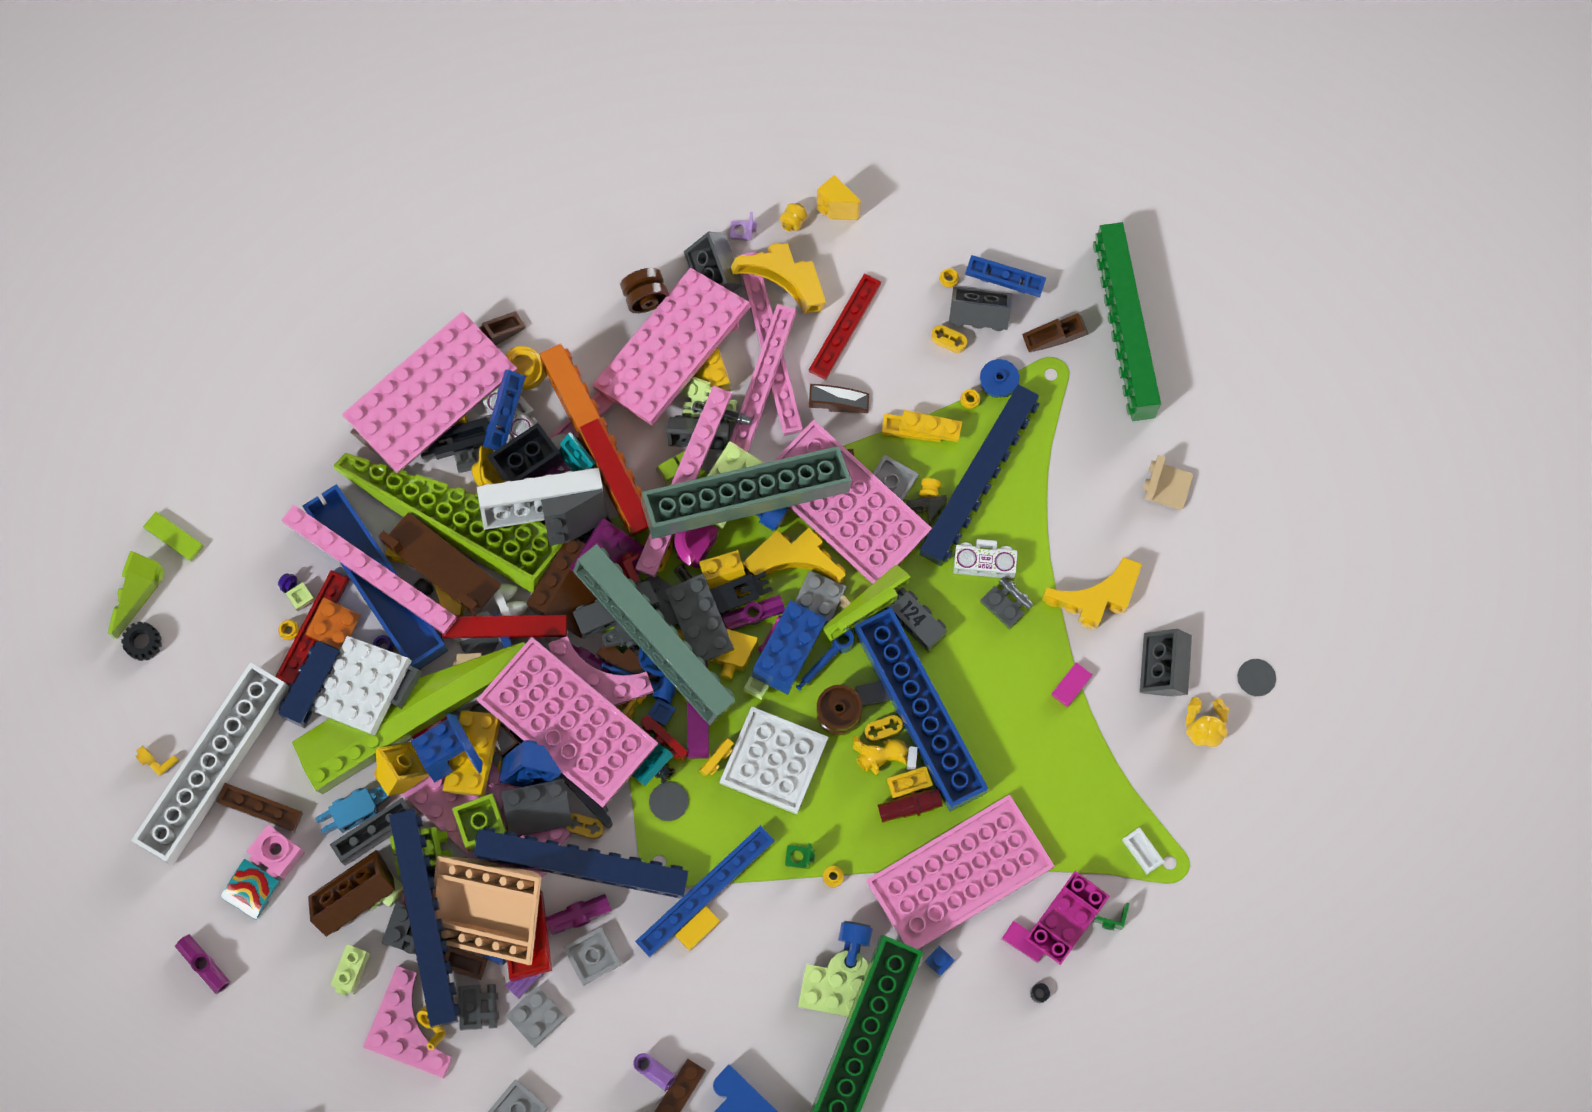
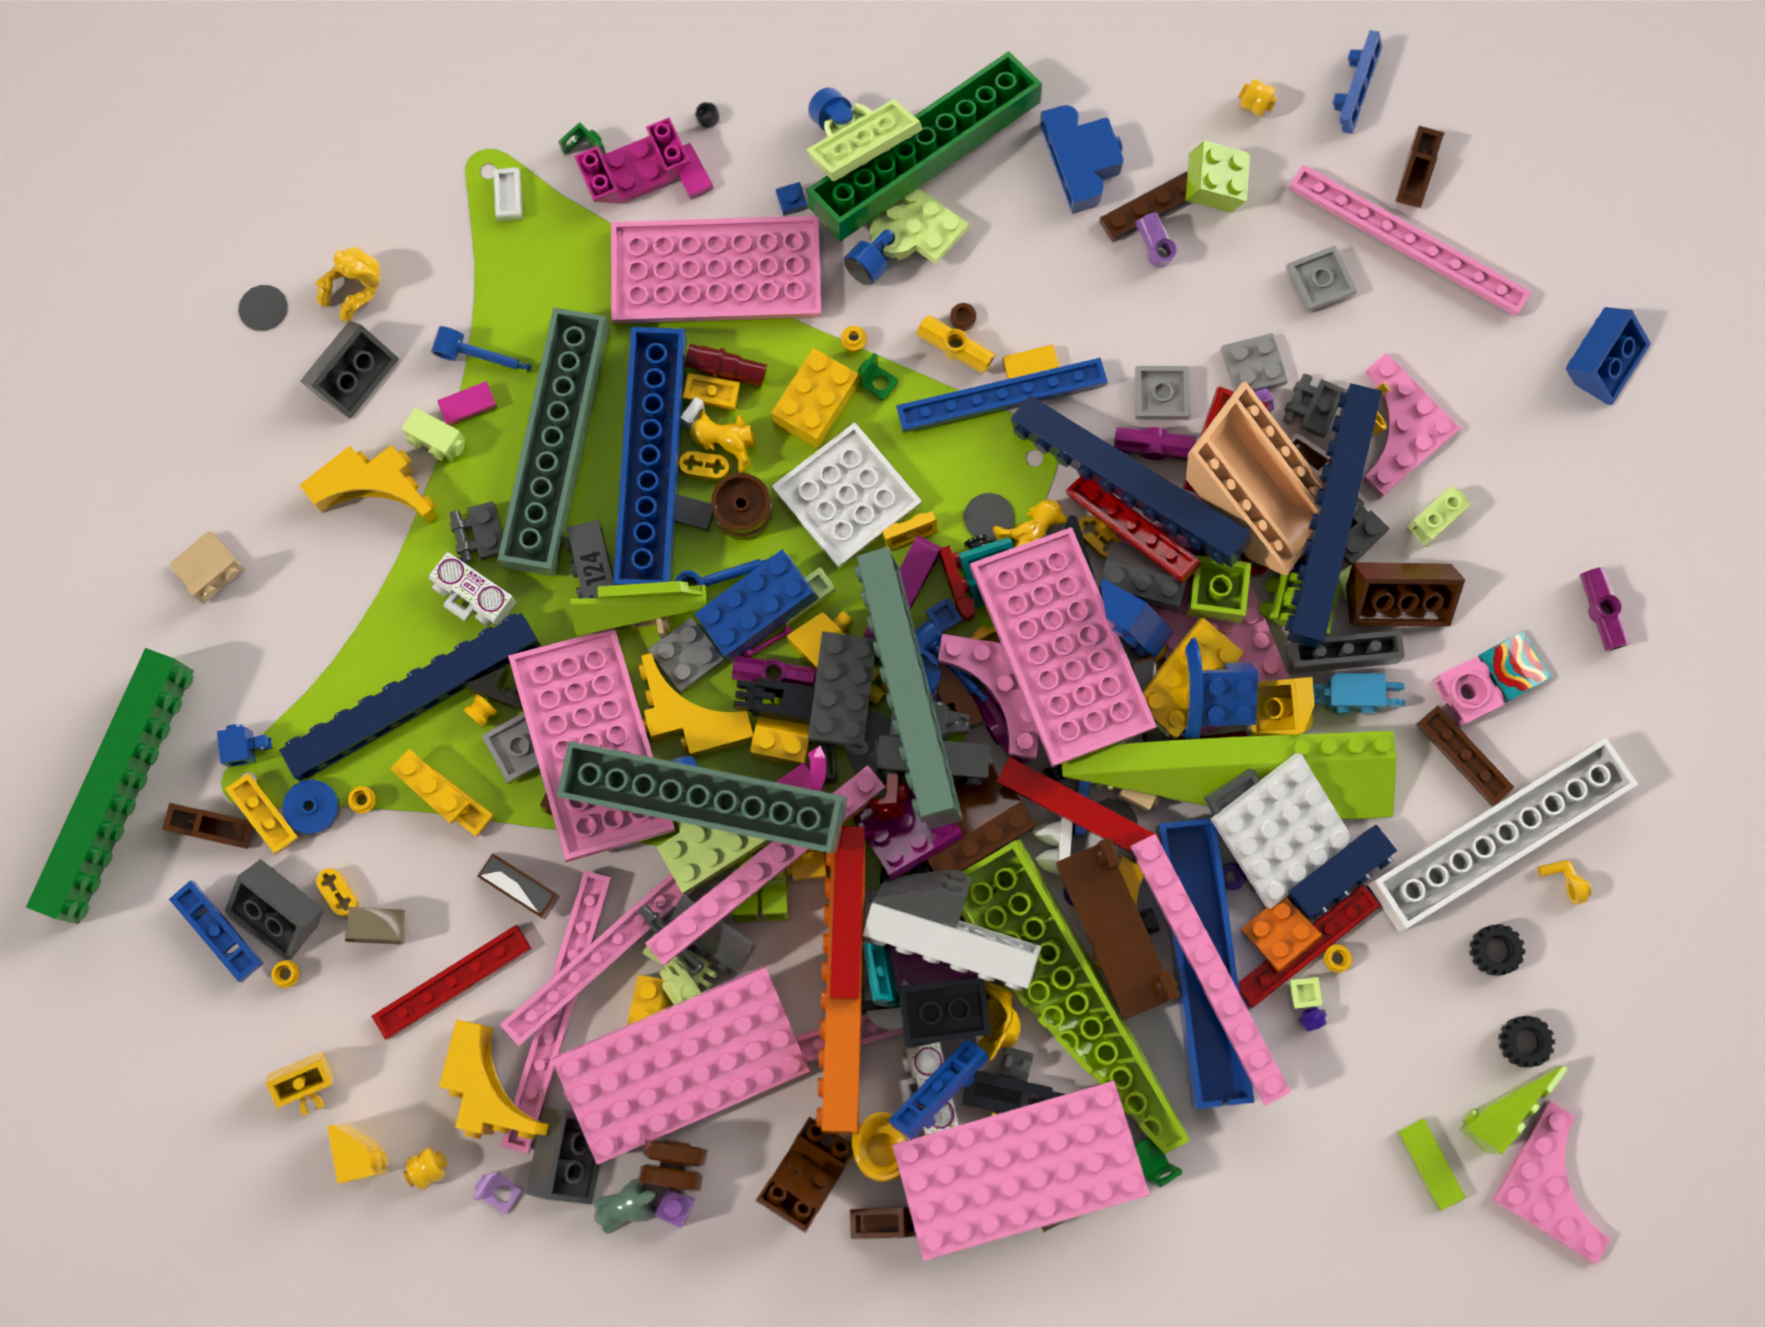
camera: 150 degrees left, 5 degrees up
none -> blue brick [217,724,273,768]
none -> yellow plate [225,773,298,855]
none -> yellow brick [266,1051,334,1116]
none -> dark tan piece [345,907,405,945]
none -> yellowish green brick [401,407,466,462]
none -> blue piece [431,326,532,373]
none -> sand green brick [497,308,610,577]
none -> sand green animal [593,1179,656,1234]
none -> medium lavender brick [655,1188,696,1228]
none -> reddish brown slope [756,1117,853,1233]
none -> yellow brick [771,348,859,449]
none -> yellowish green plate [806,87,922,182]
none -> yellow piece [916,315,995,375]
none -> reddish brown tile [950,303,976,331]
none -> yellow animal [993,499,1067,548]
none -> red tile [1065,476,1202,584]
none -> green bracket [1134,1136,1183,1187]
none -> black tyre [1469,924,1525,976]
none -> bright pink plate [1492,1101,1610,1264]

